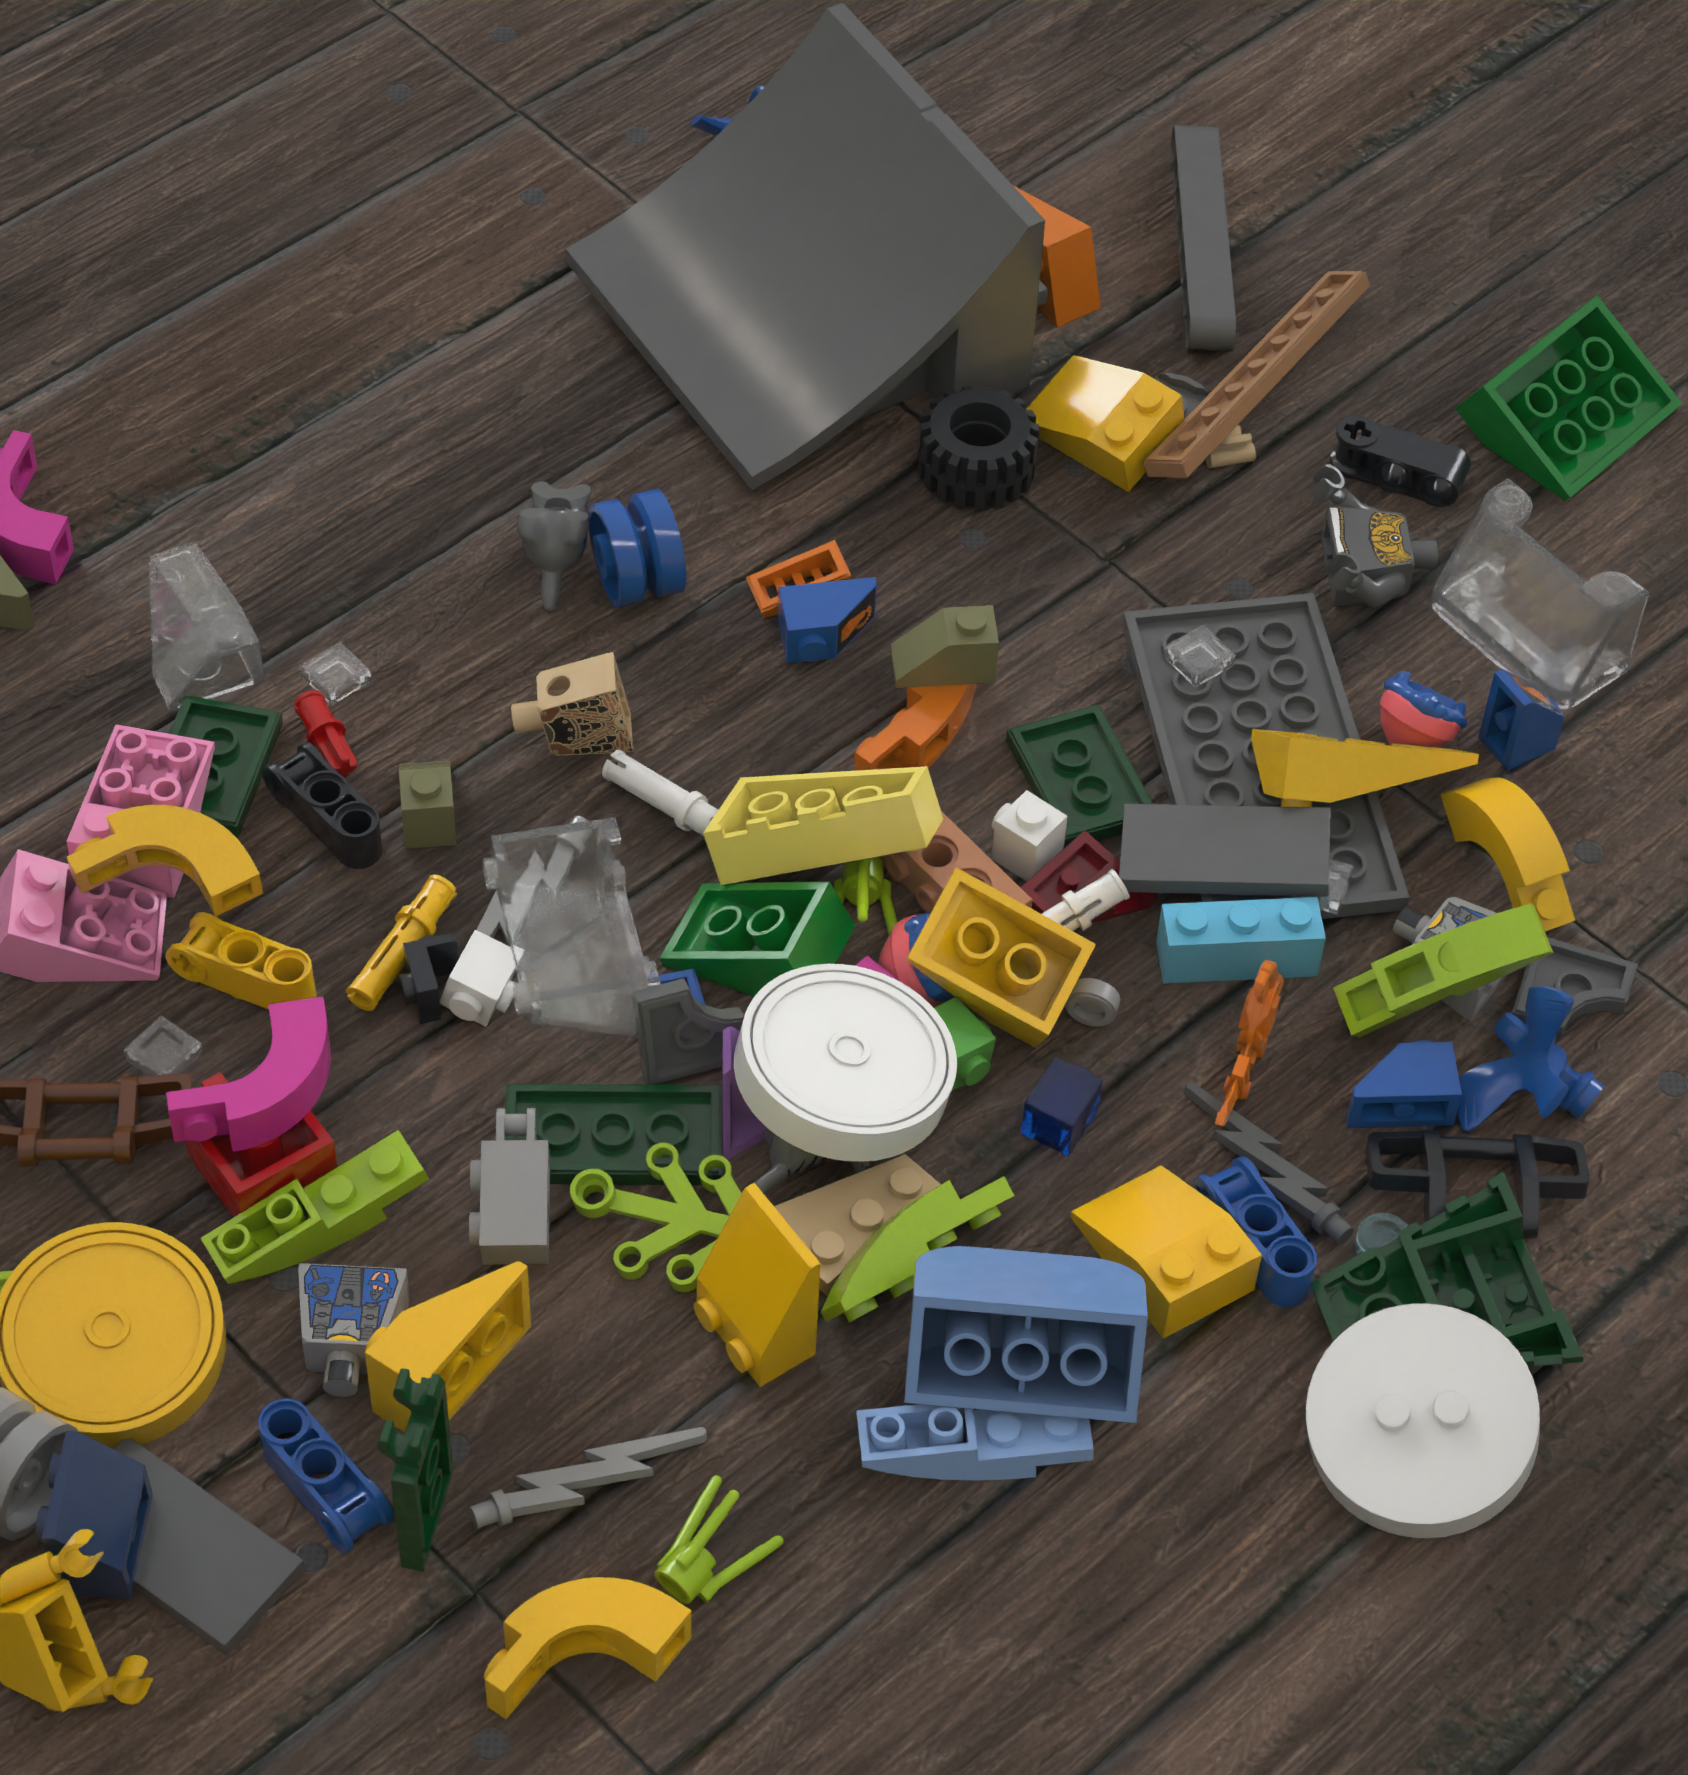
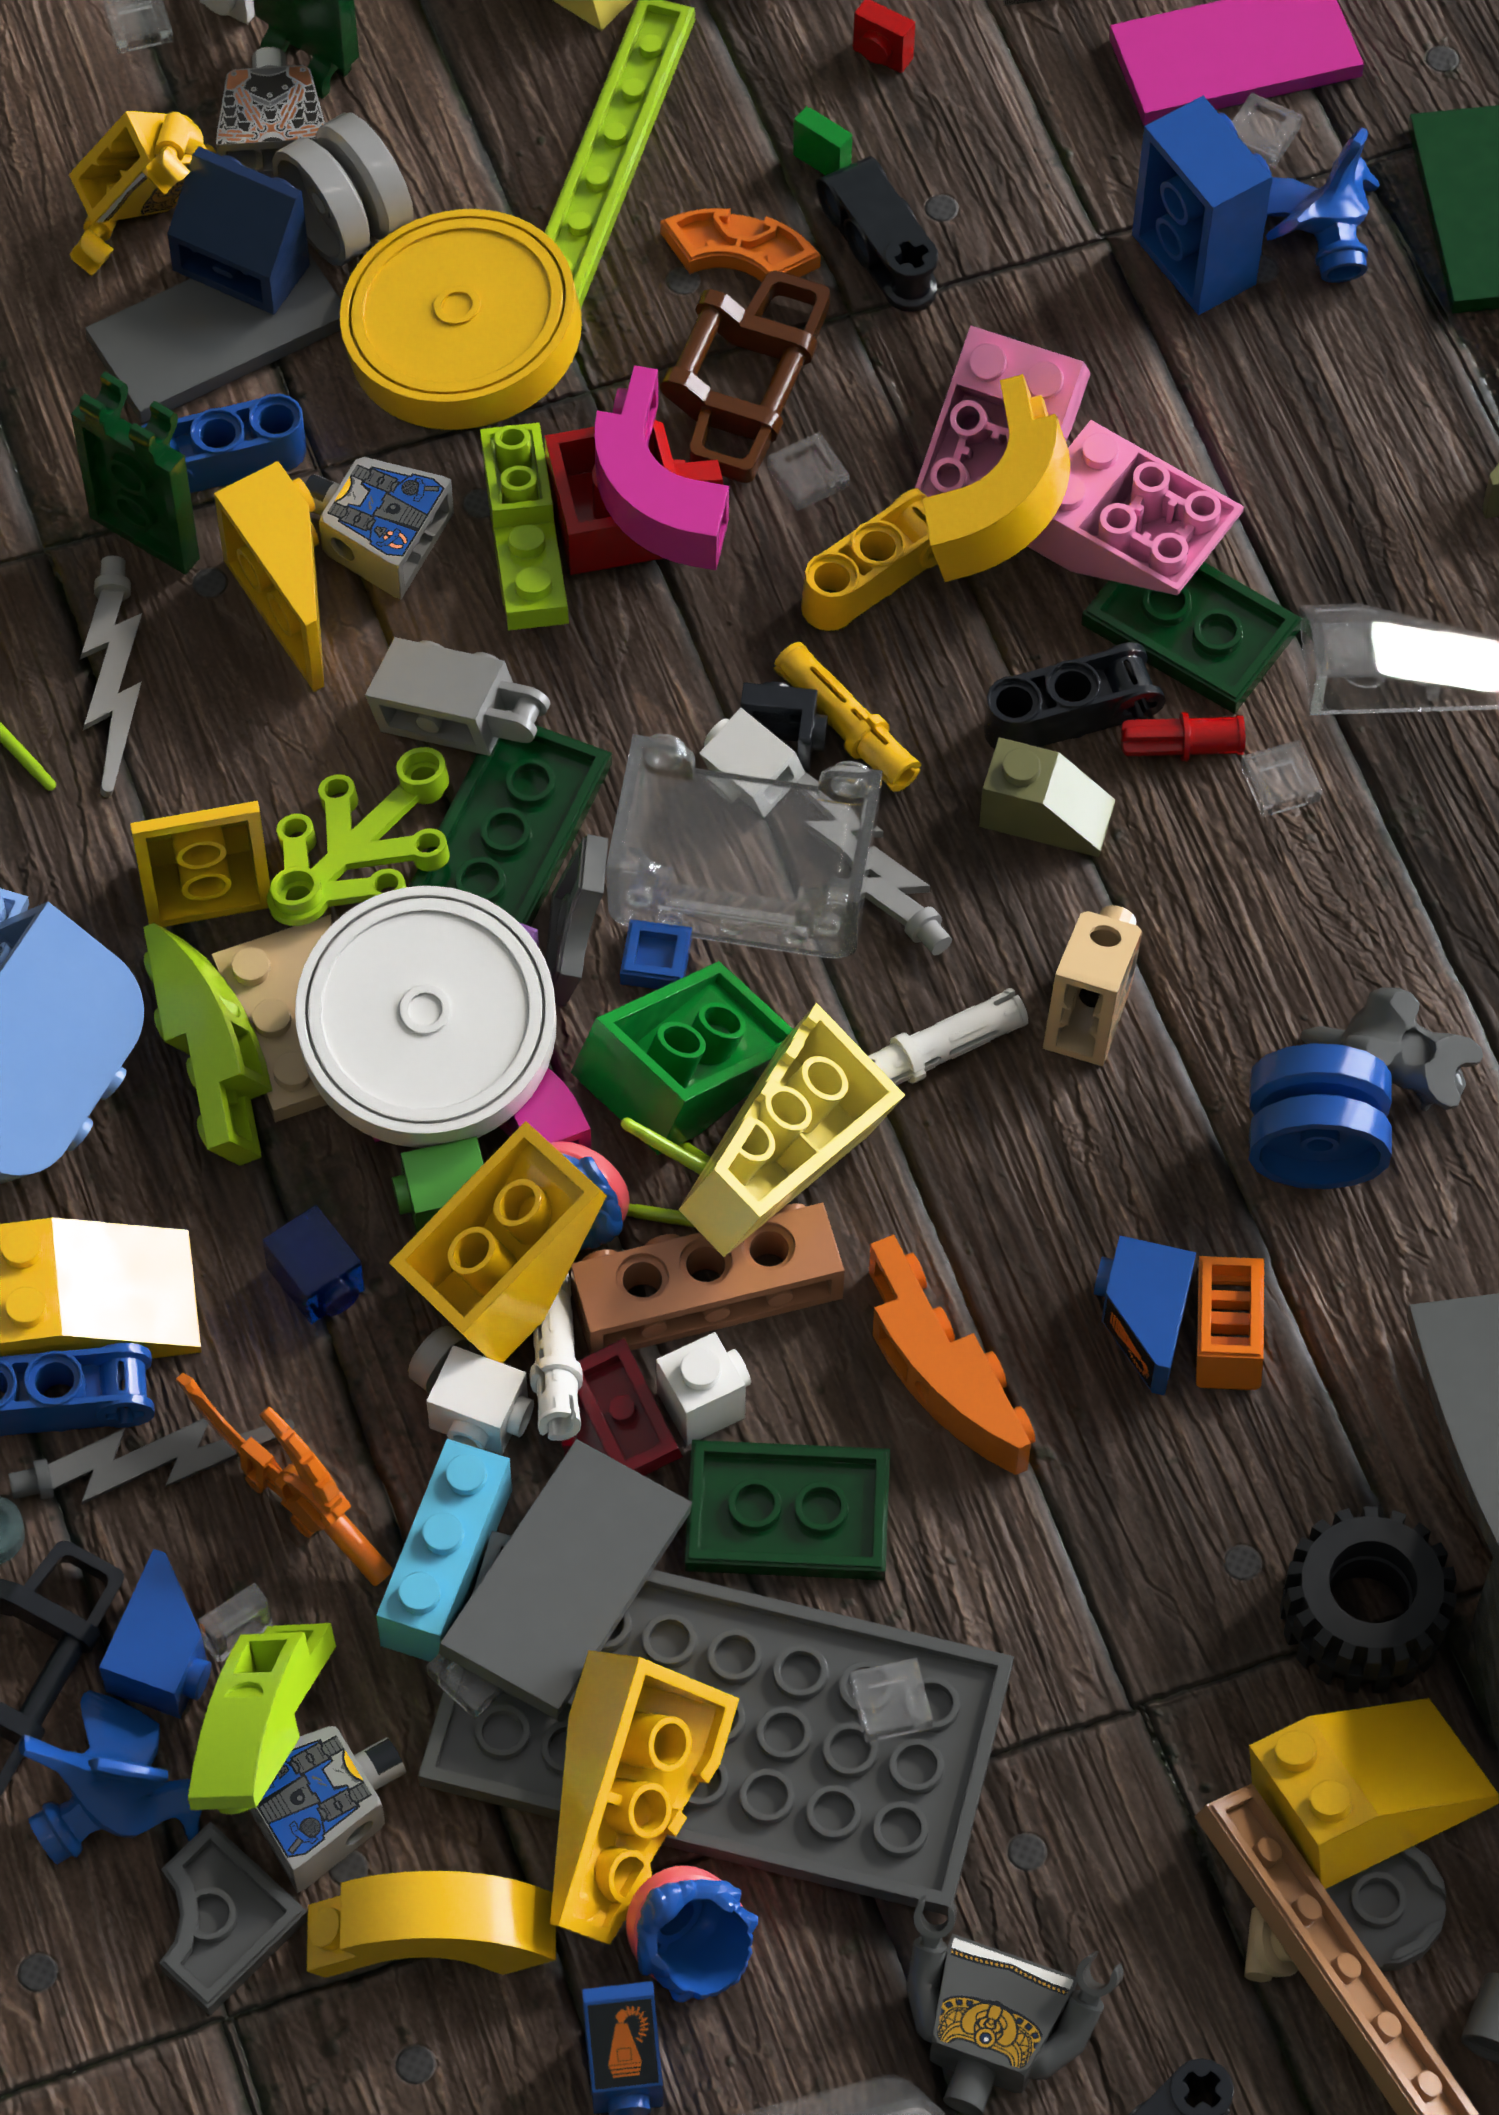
camera: 115 degrees right, 10 degrees up
olive slope [891,605,999,688] -> none
none -> clear tile [198,1583,273,1662]
none -> white brick [427,1345,534,1455]

